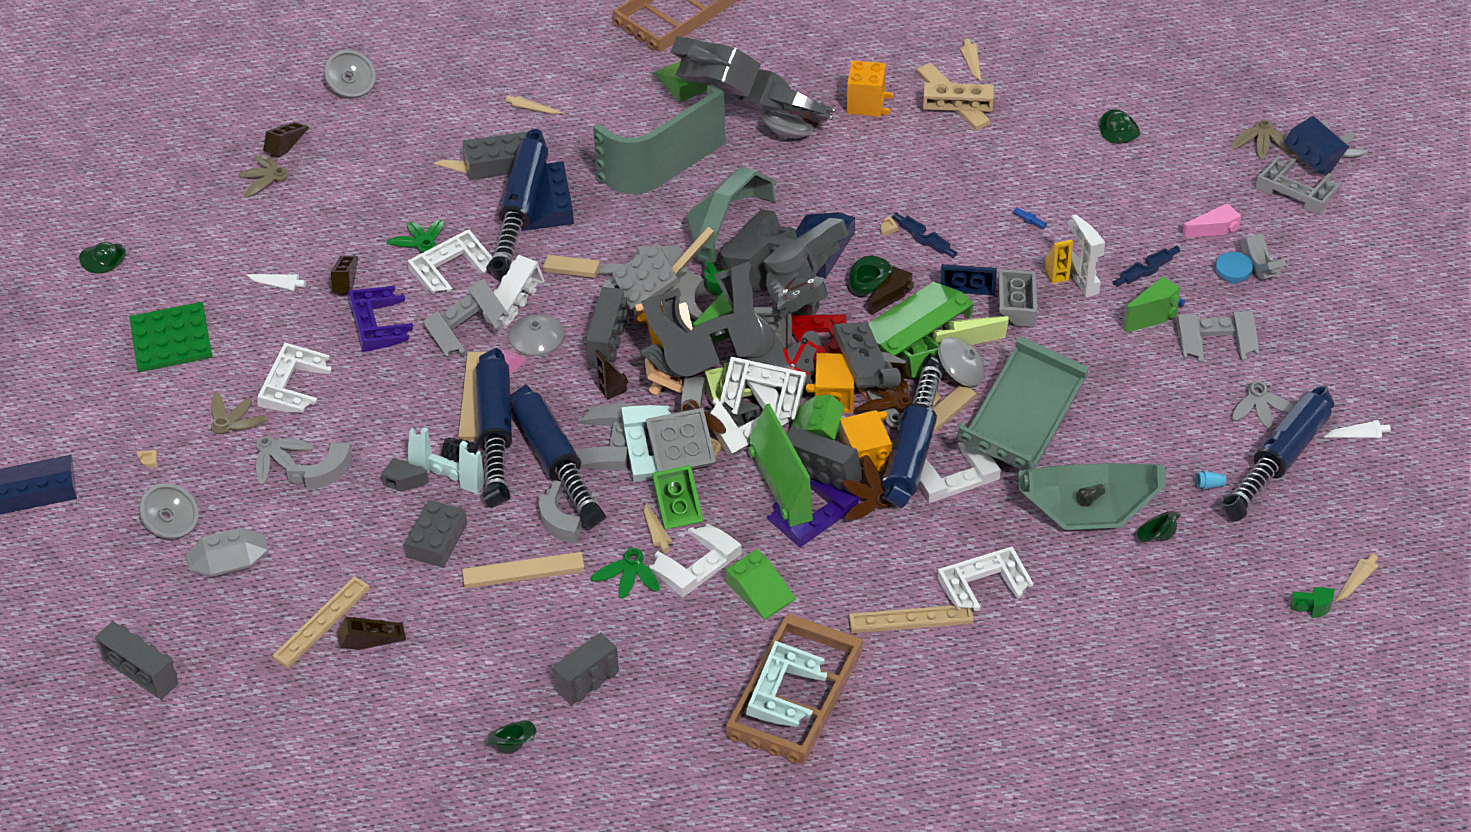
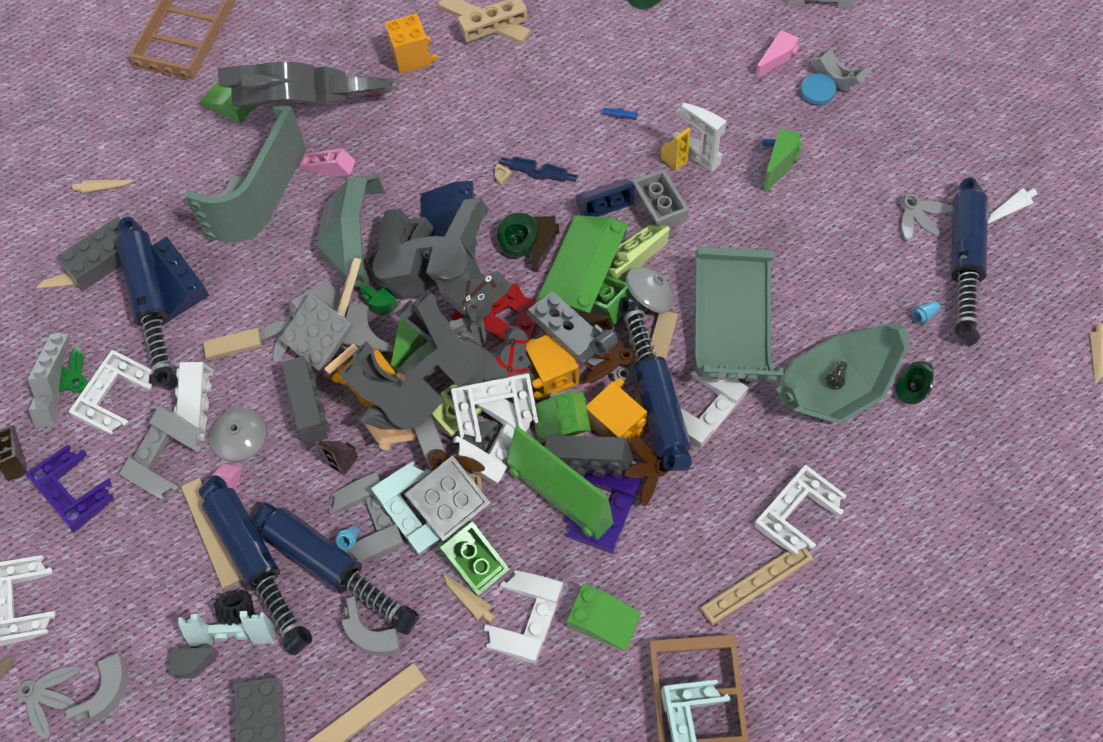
camera: 25 degrees left, 15 degrees up
green plant [591,548,660,599] -> none
light grey dish [762,112,814,140] -> none
dark blue piece [1113,245,1180,287] -> none
light grey wedge [1177,311,1259,363] -> none
green brick [1290,587,1335,618] -> none
none -> light grey arch [28,333,70,427]
none -> bright pink slope [299,148,355,177]
none -> medium azure cone [336,526,360,550]

